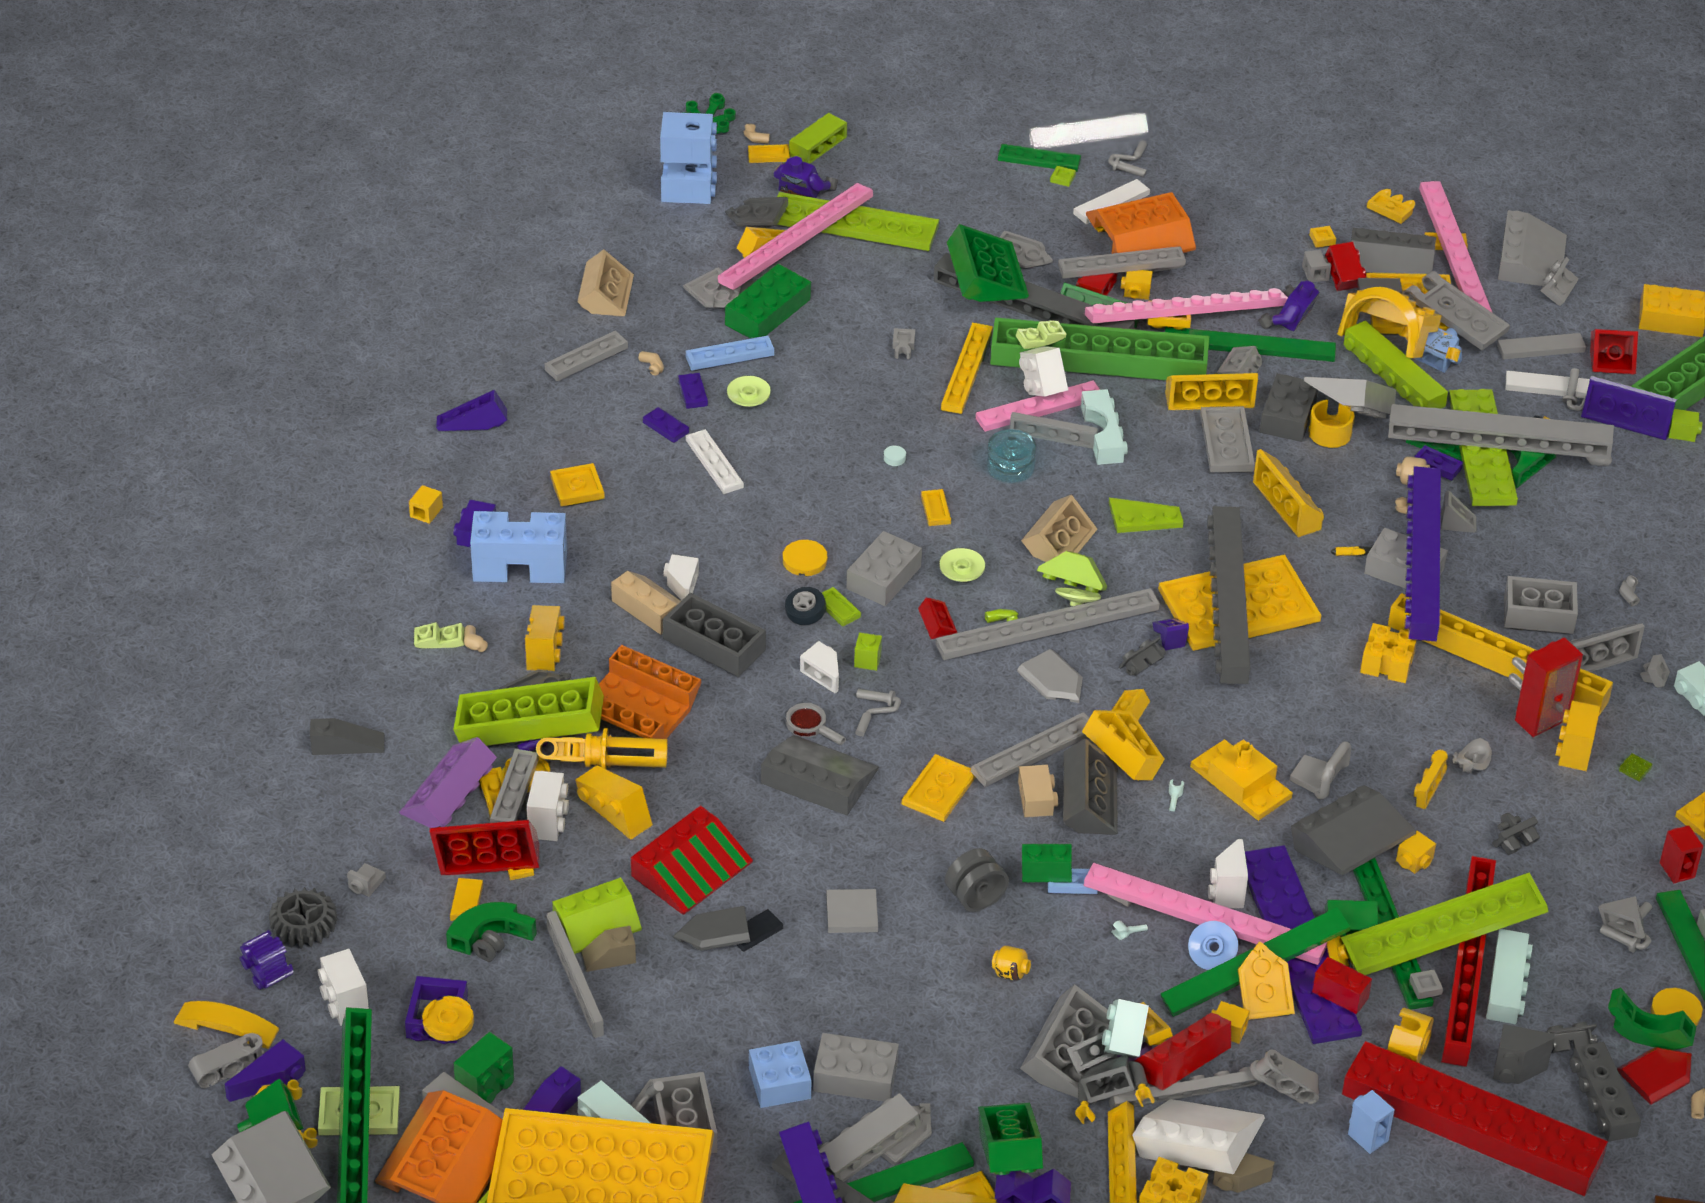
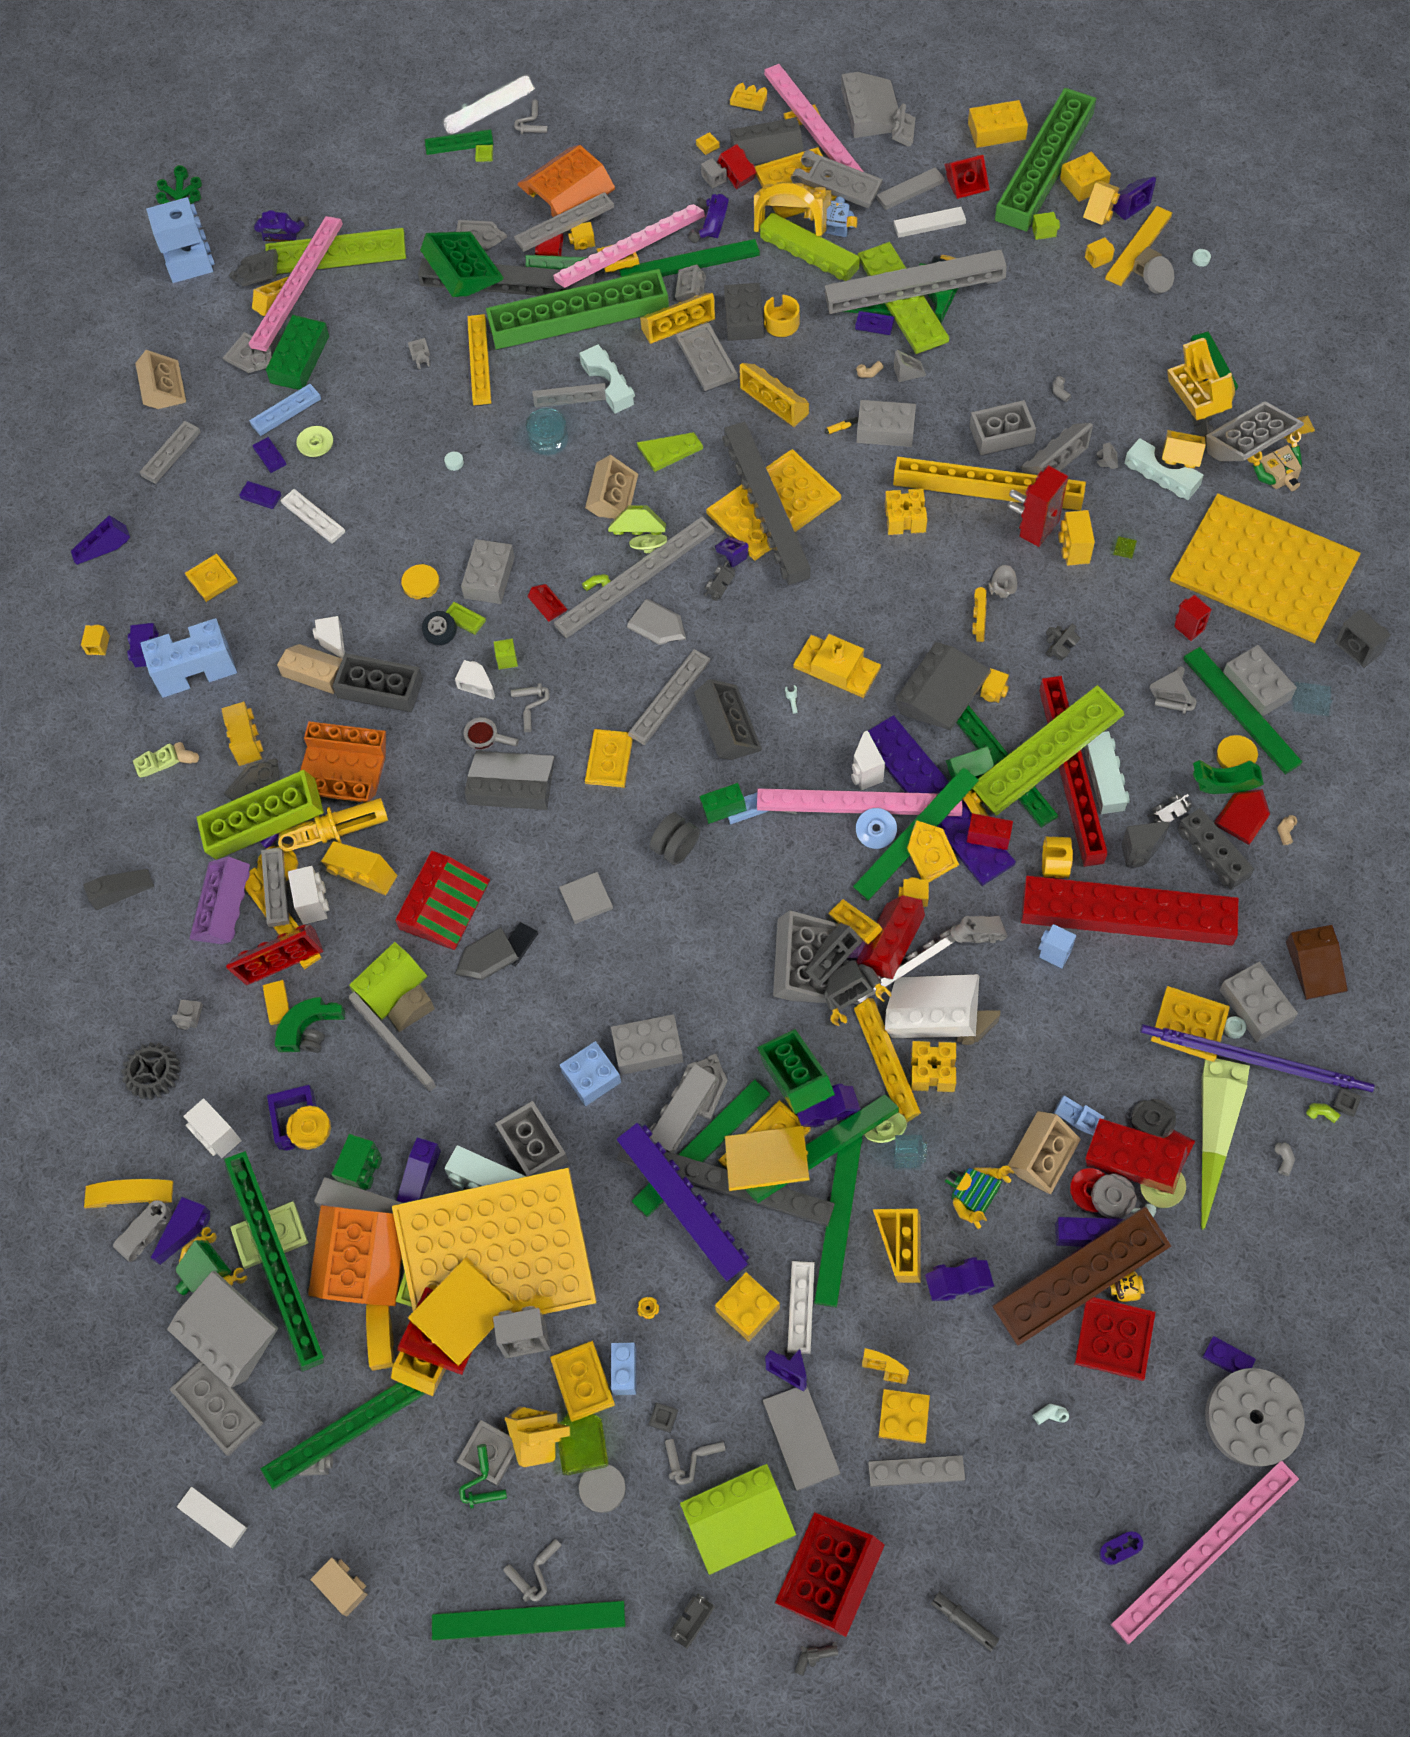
camera: 15 degrees left, 20 degrees up
dark purple brick [239,930,294,990] -> none
light grey piece [631,1079,664,1112] -> none
tan arm [639,351,664,376] -> none
tan arm [744,124,770,144] -> none
yellow tile [748,144,790,163] -> none
lime brick [789,113,847,164] -> none
yellow tile [921,489,951,526] -> none
yellowish green dish [940,548,985,582] -> none
bright pink plate [976,380,1100,432] -> none
yellow head [992,946,1031,981] -> none
yellowish green slope [1016,321,1067,349] -> none
tan brick [1018,765,1058,817] -> none
white brick [1019,346,1068,397] -> none
white tile [1073,179,1150,224] -> none
yellow wedge [1082,710,1165,781] -> none
light aqua brick [1102,999,1149,1058] -> none
yellow slope [1111,689,1150,720] -> none
light aqua hand [1111,920,1148,940] -> none
light grey piece [1290,741,1351,799] -> none
light grey slope [1304,377,1396,419] -> none
dark grey tile [1357,278,1402,294] -> none
tan head [1396,457,1430,485] -> none
dark purple brick [1404,466,1441,642] -> none
light grey plate [1409,970,1443,999] -> none
light grey piece [1562,368,1586,411] -> none
dark purple tile [1581,376,1677,440] -> none

